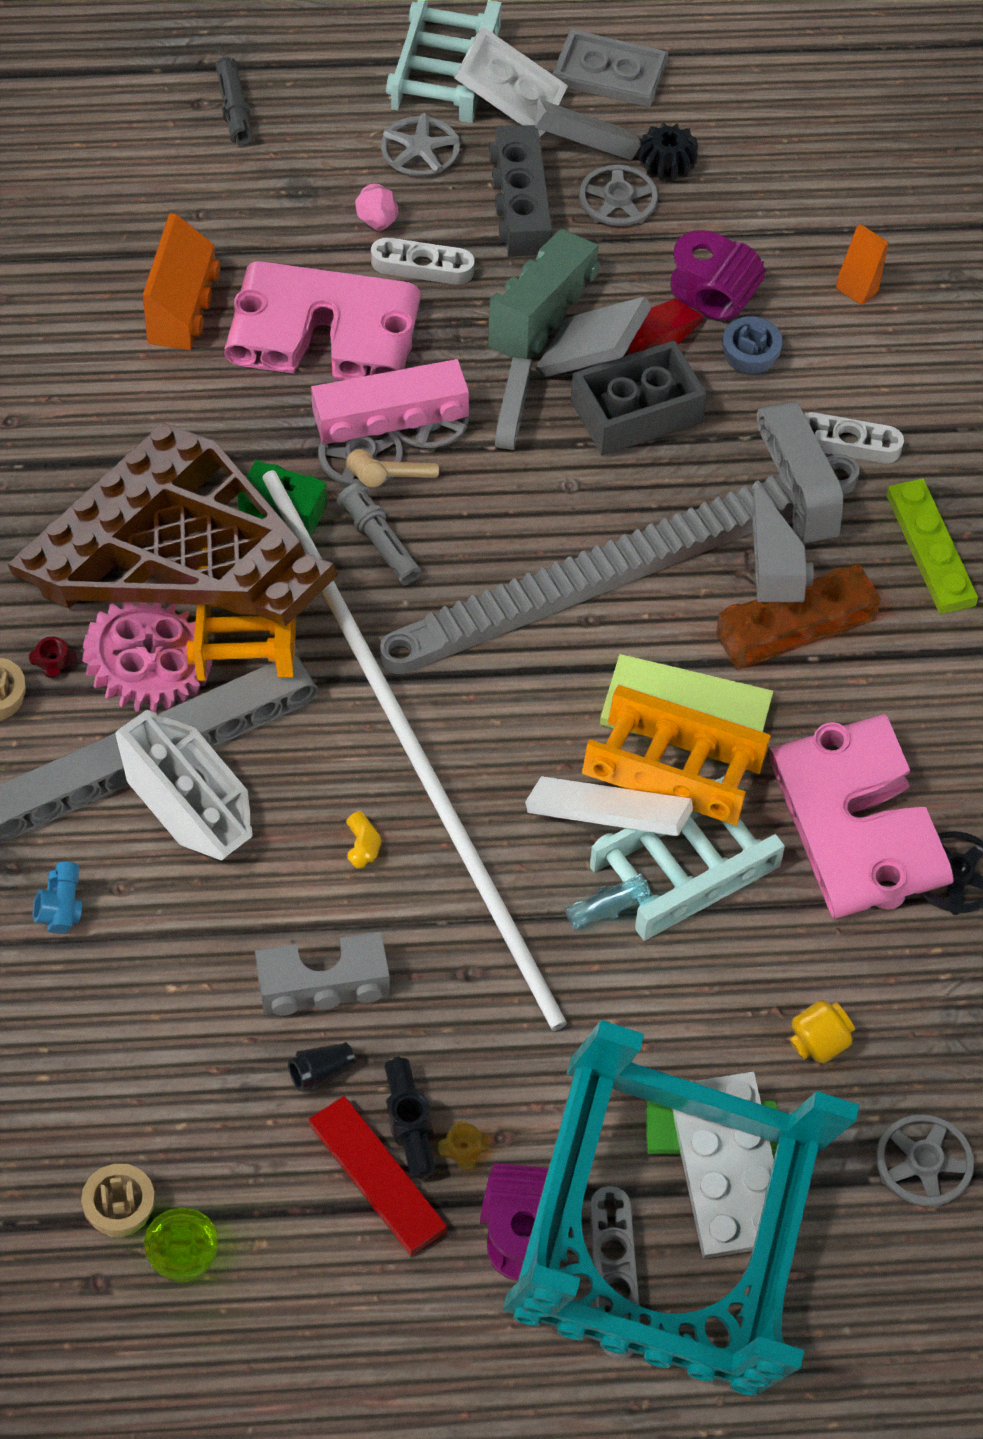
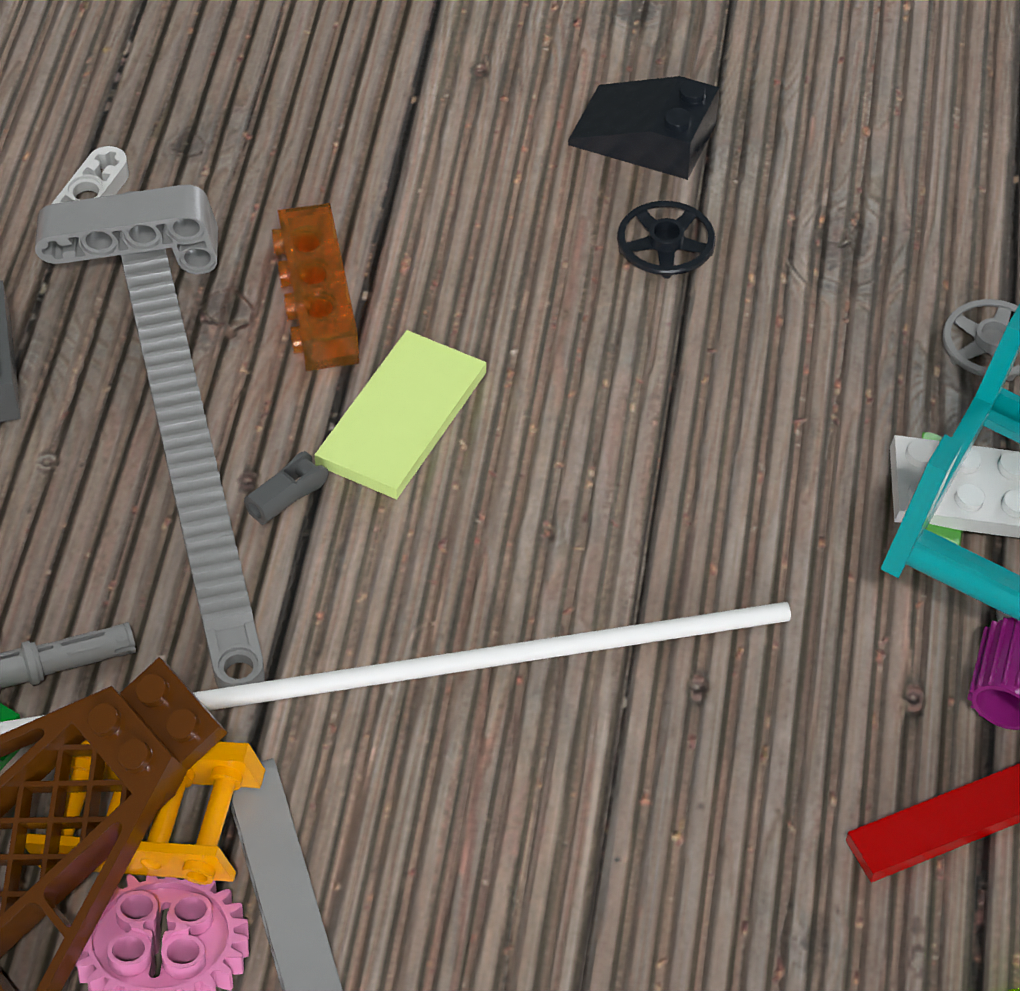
camera: 75 degrees left, 5 degrees down
white wedge [115,710,253,861] -> none
light grey arch [255,932,390,1016] -> none
black cone [288,1042,355,1092] -> none
yellow arm [346,811,382,869] -> none
black axle [384,1056,436,1180] -> none
clear yellow plate [438,1121,490,1171] -> none
white tile [525,776,693,836] -> none
clear light blue pin [565,873,652,931] -> none
light orange fence [582,684,771,826] -> none
light aqua fence [590,776,785,941] -> none
light grey slope [752,489,813,602] -> none
bright pink connector [769,714,953,920] -> none
yellow head [789,1000,855,1064] -> none
lime plate [886,478,978,615] -> none
none -> dark grey bar [244,451,329,525]

